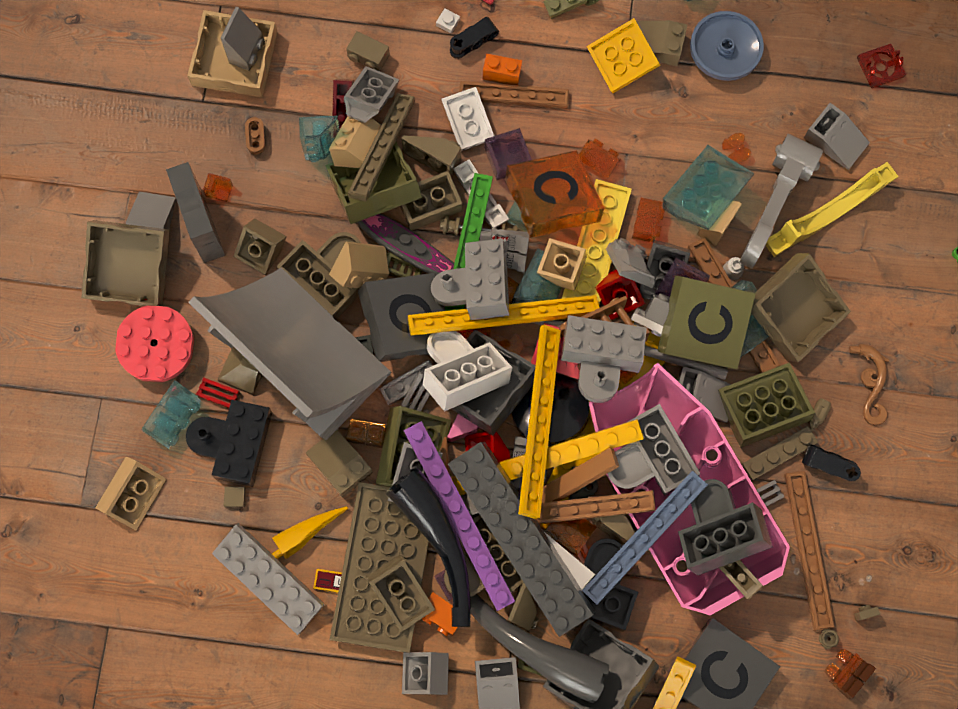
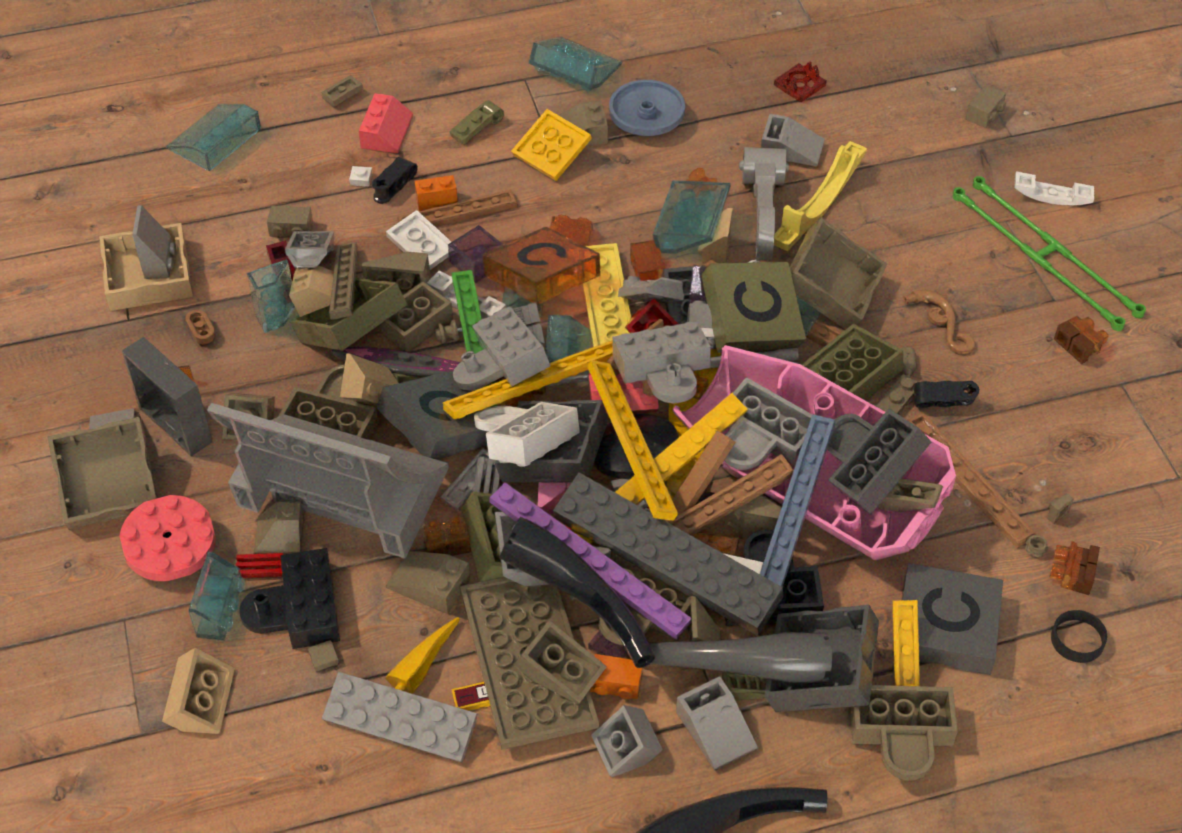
camera: 20 degrees left, 25 degrees down
tan slope [537,238,587,291] -> none

